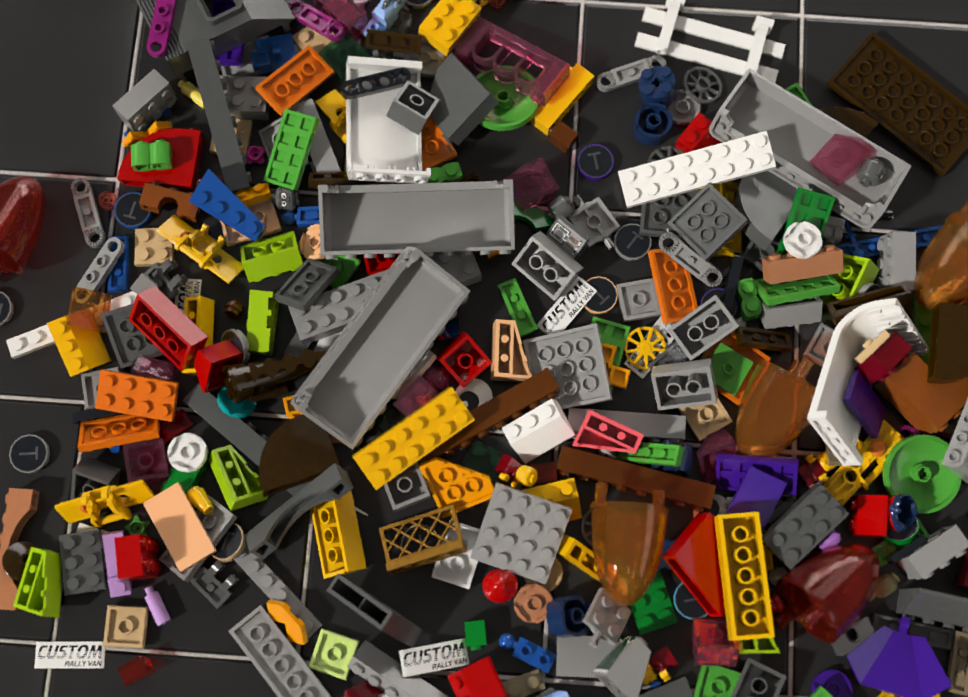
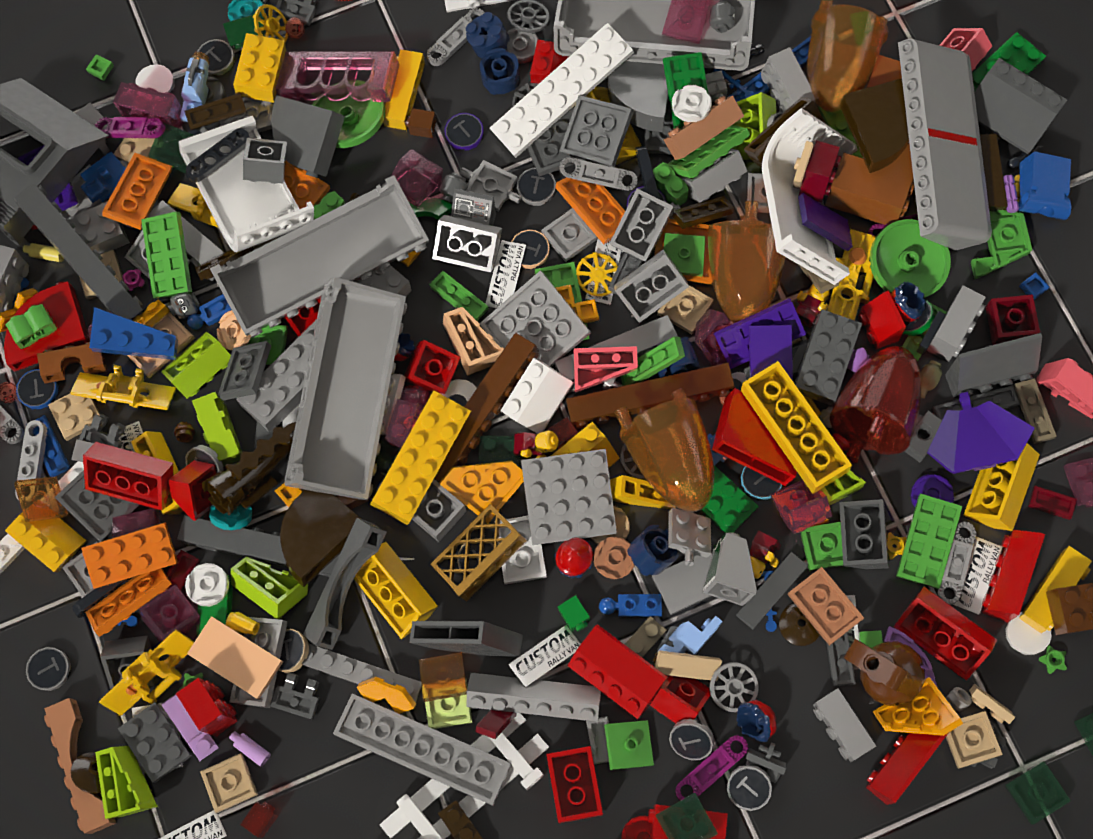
camera: 20 degrees left, 5 degrees down
none -> clear orange tile [419,652,467,702]

